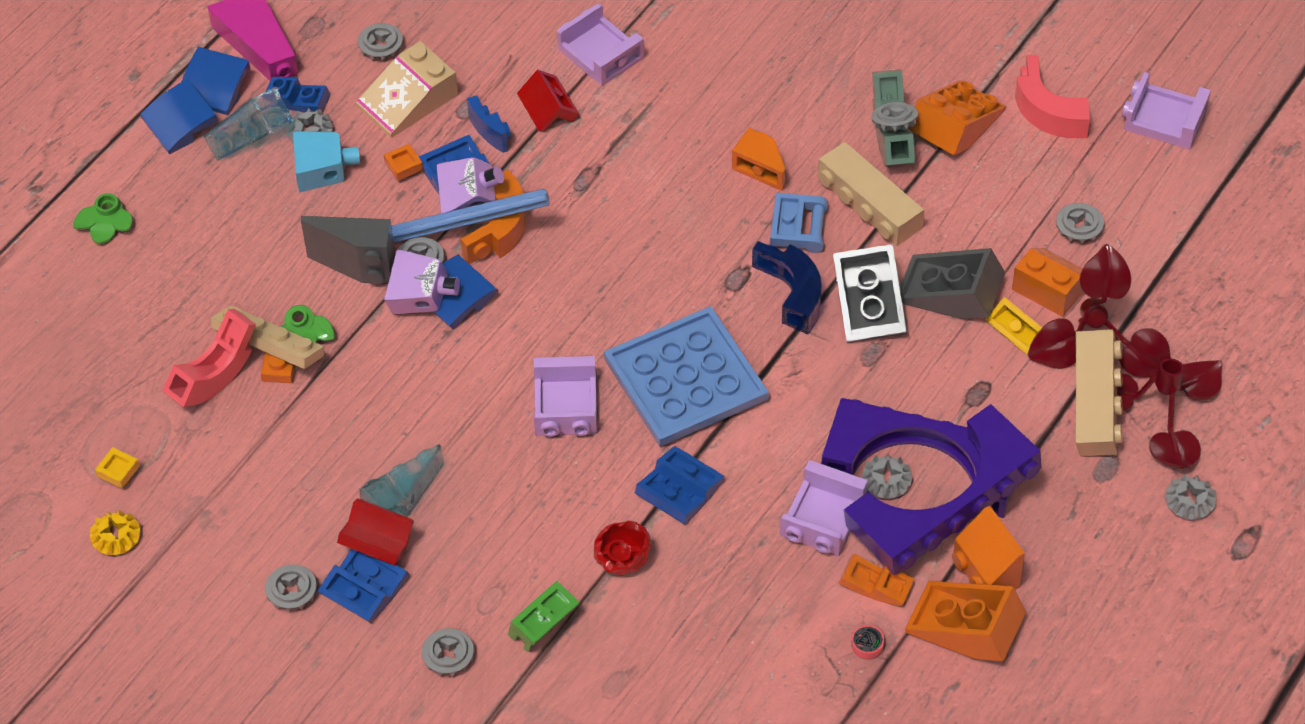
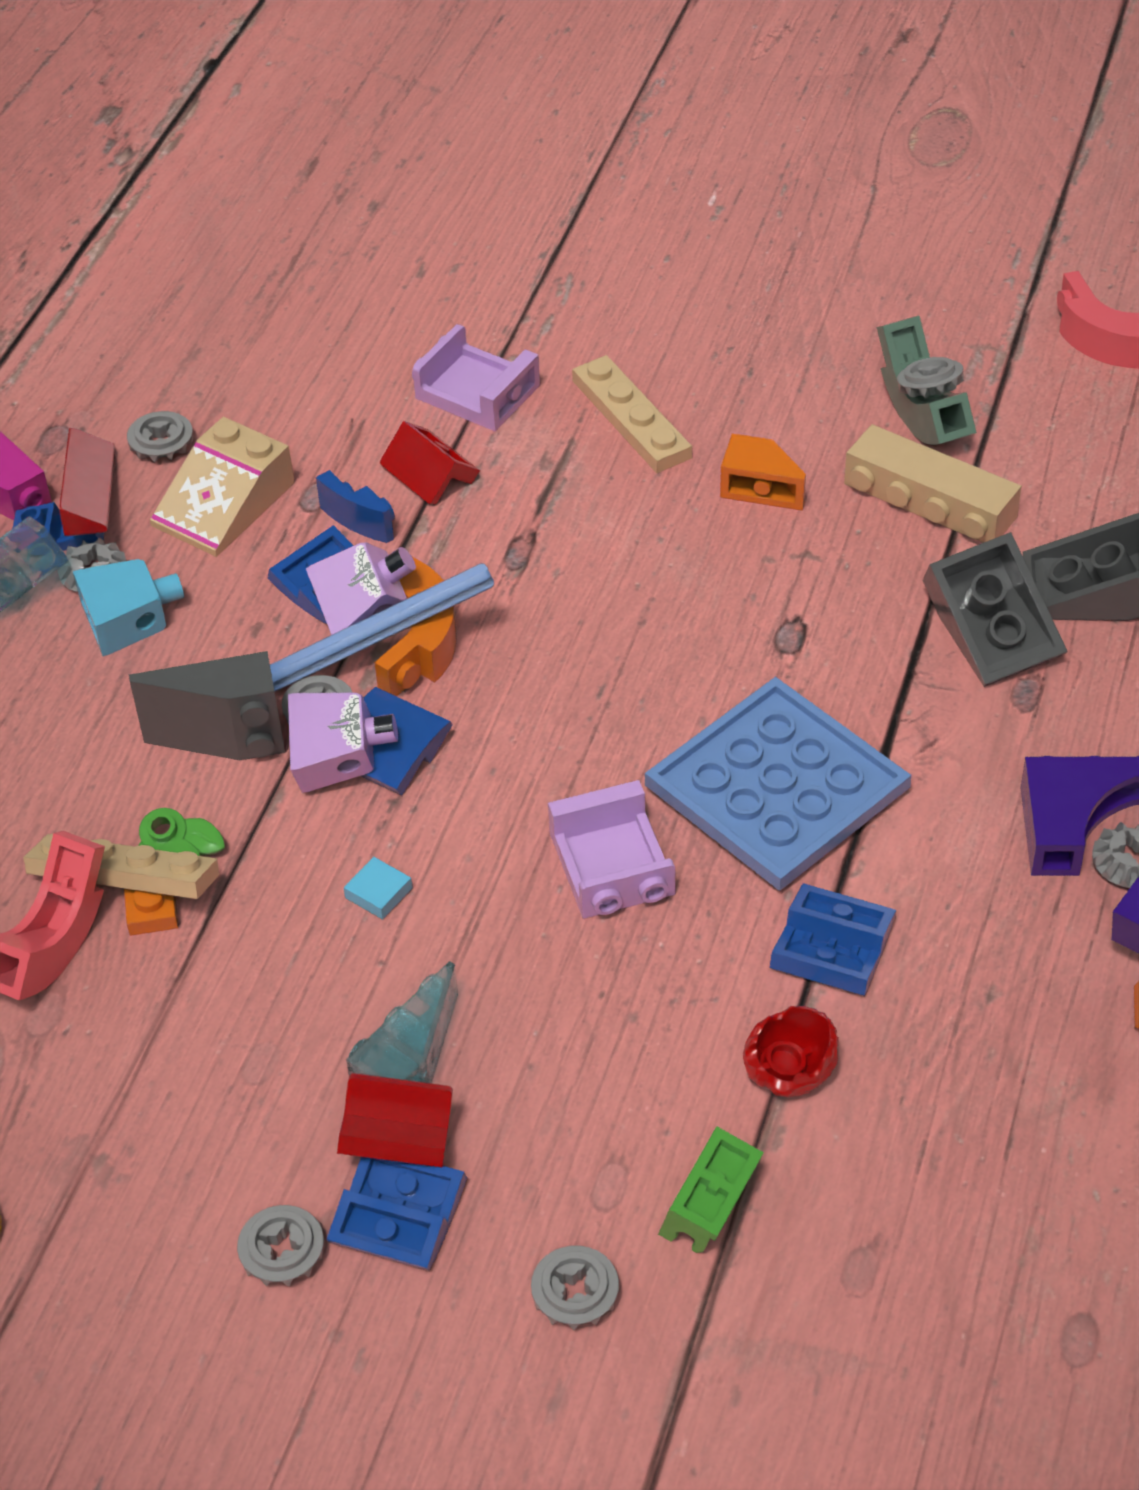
camera: 15 degrees left, 5 degrees down
orange plate [384,144,423,181] -> none
clear blue arch [752,241,822,335] -> none
medium blue plate [770,193,828,253] -> none
lavender panel [780,460,868,556] -> none
orange slope [909,80,1007,155] -> none
none -> slope [59,428,115,536]
none -> medium azure tile [343,857,413,920]
none -> tan plate [572,355,692,473]

